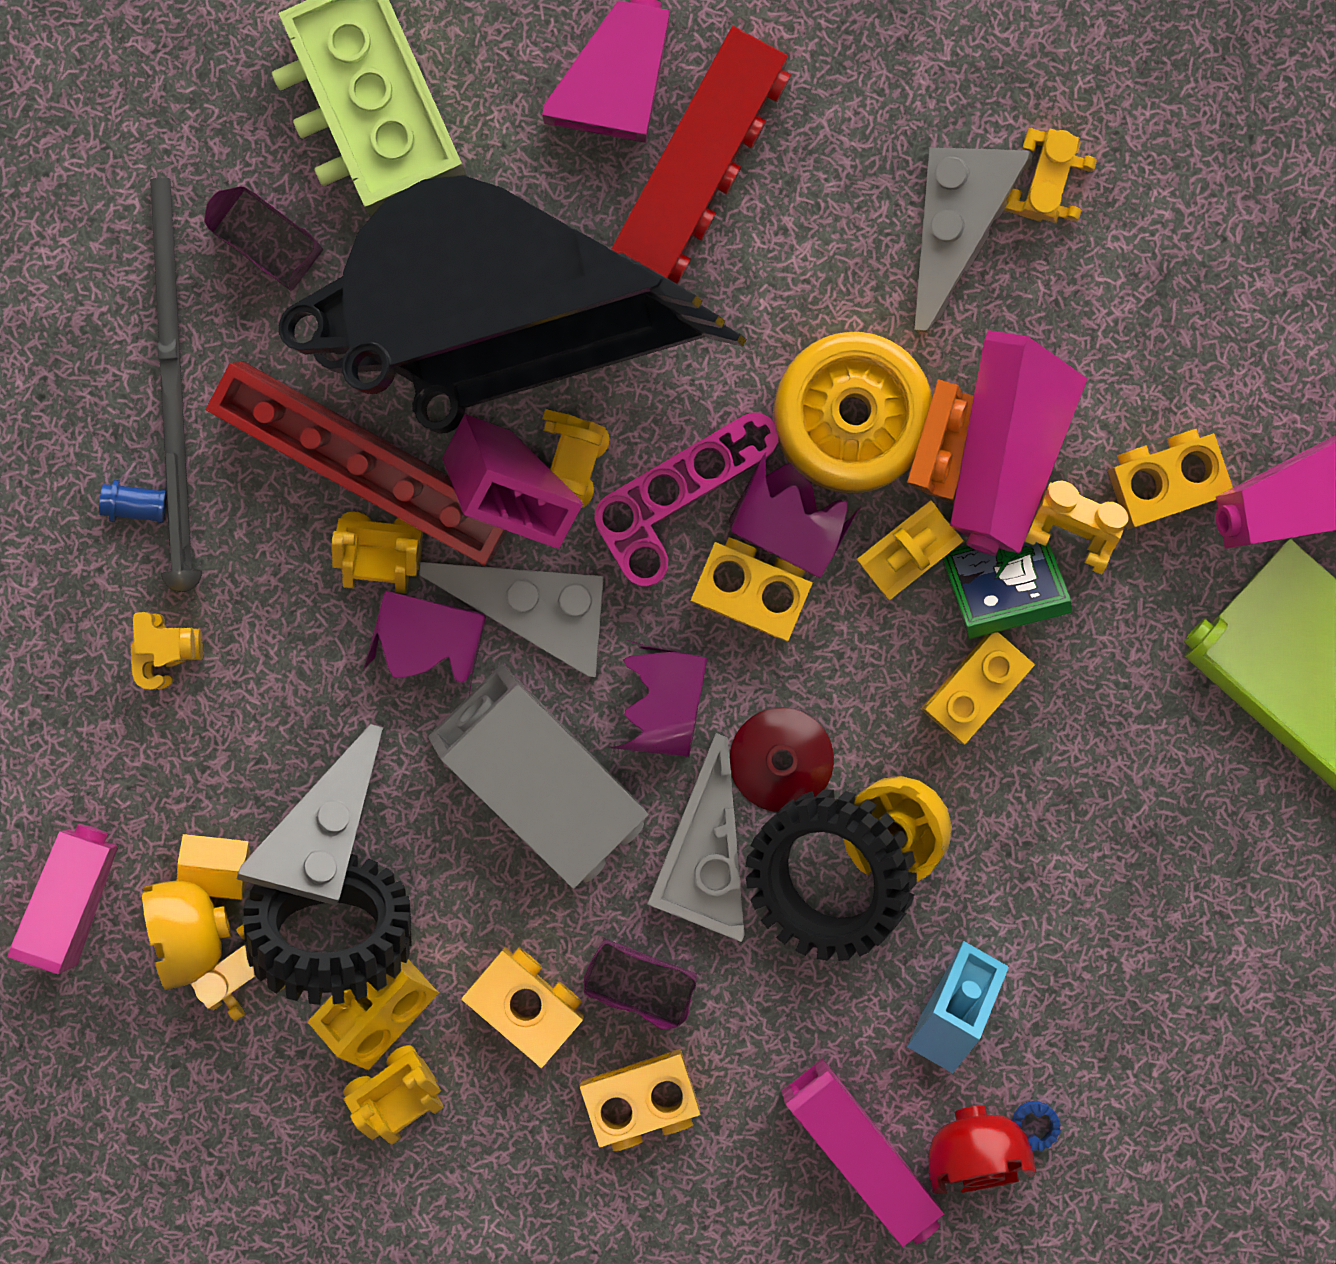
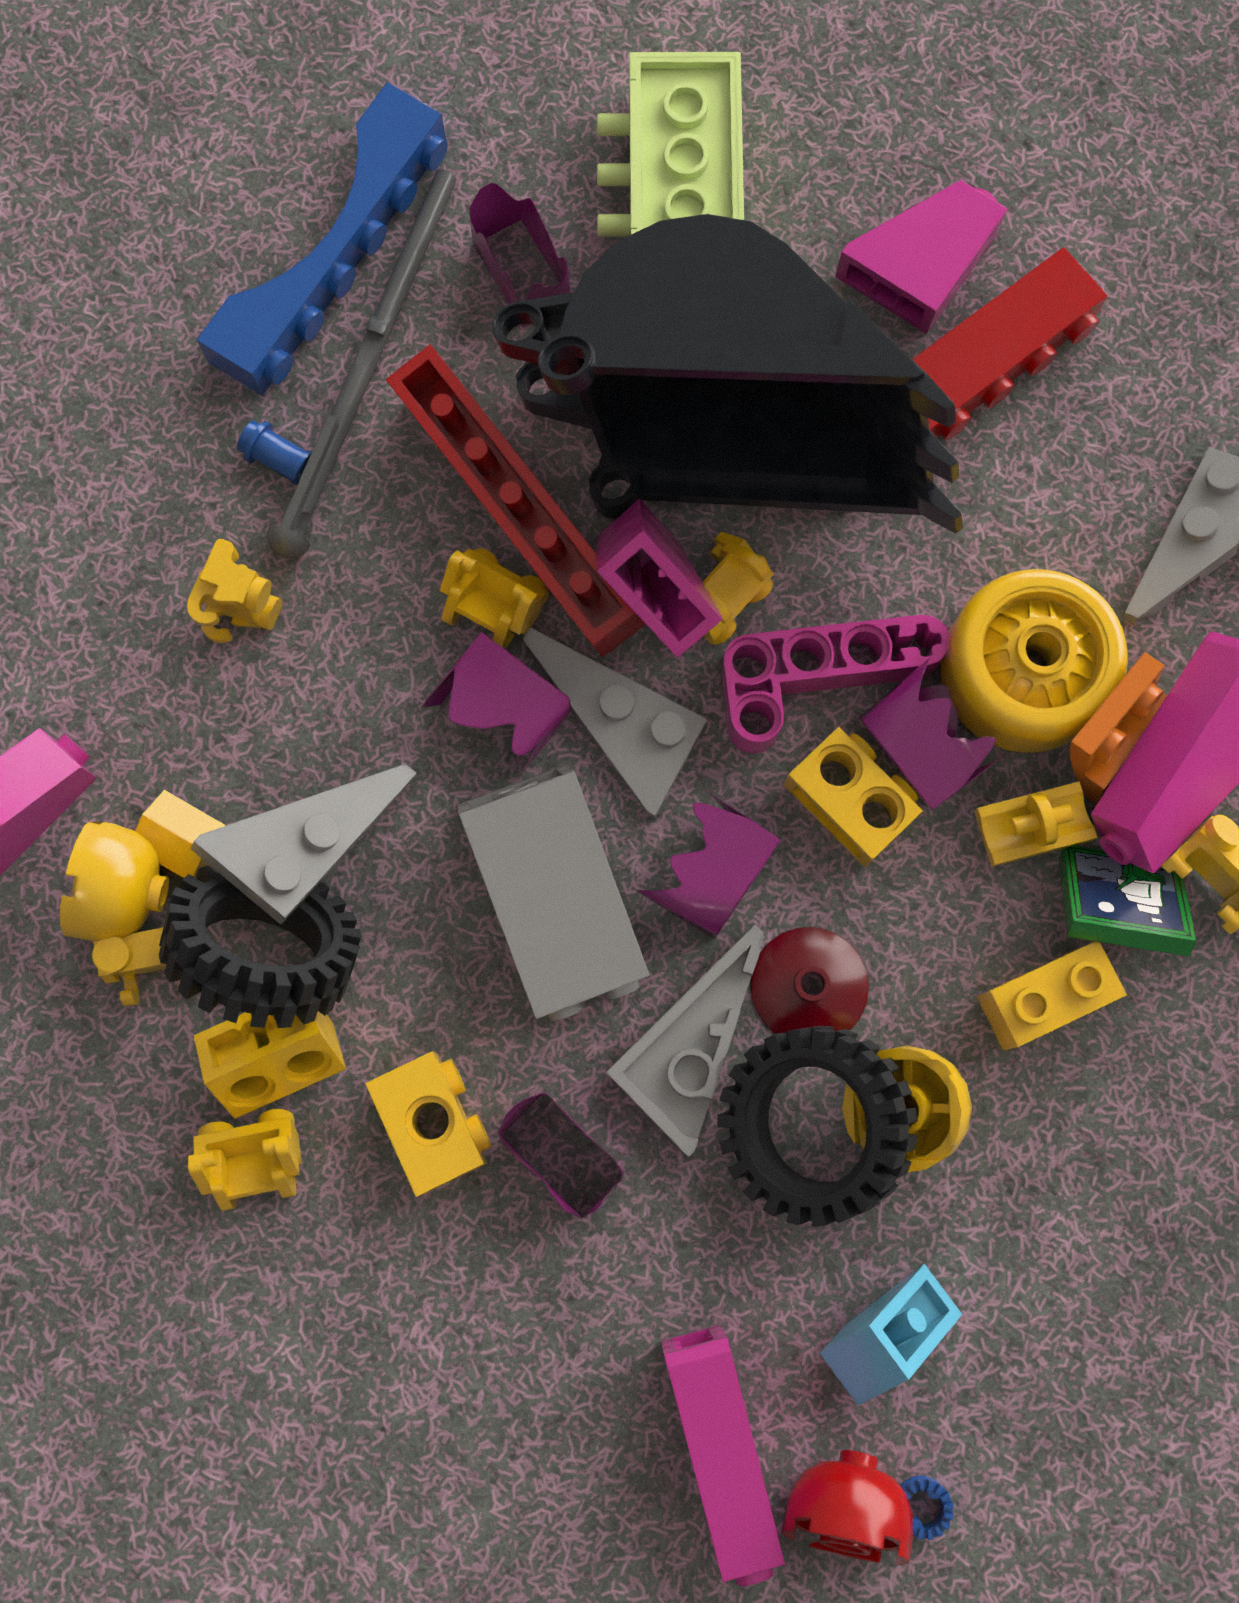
camera: 25 degrees right, 10 degrees down
yellow brick [580,1048,700,1151] -> none
none -> blue arch [197,82,448,396]

